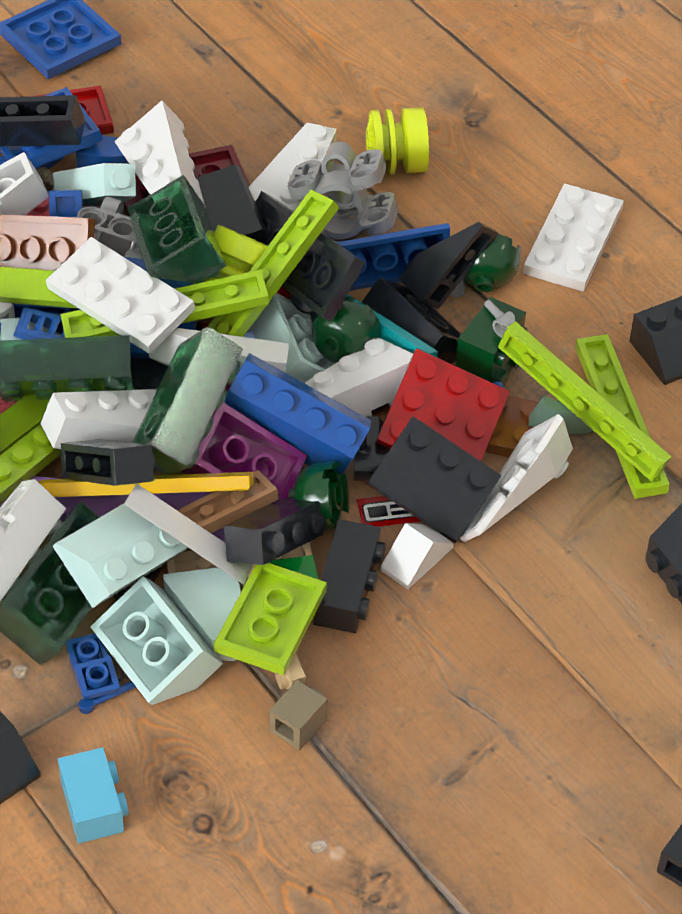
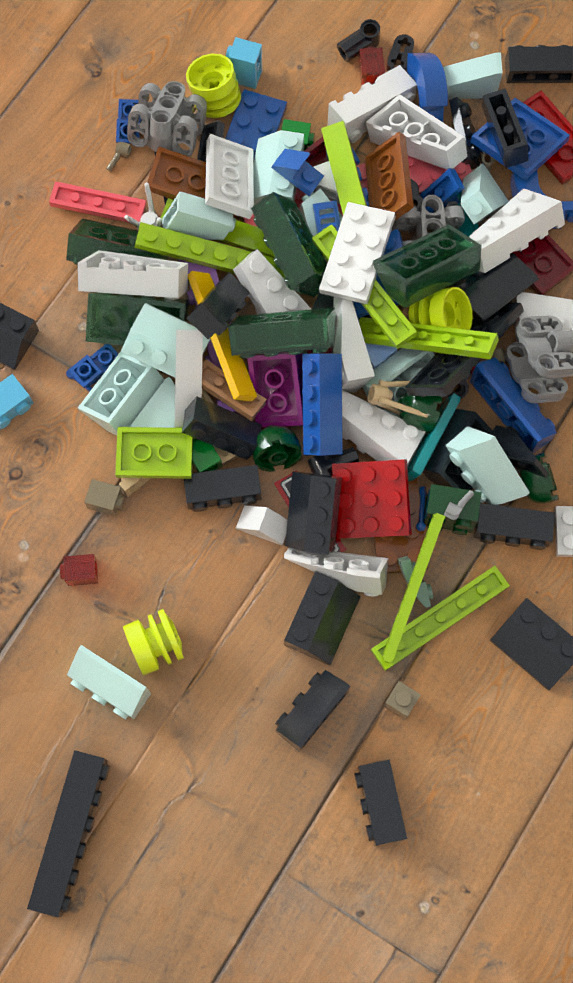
camera: 70 degrees right, 25 degrees up
none -> clear red brick [60,554,98,586]
none -> light aqua slope [67,645,151,720]
none -> neon yellow wheel [123,609,184,676]
none -> black slope [284,571,361,665]
none -> tan plant [367,380,428,418]
none -> light aqua slope [446,426,530,505]
none -> black brick [474,503,555,550]

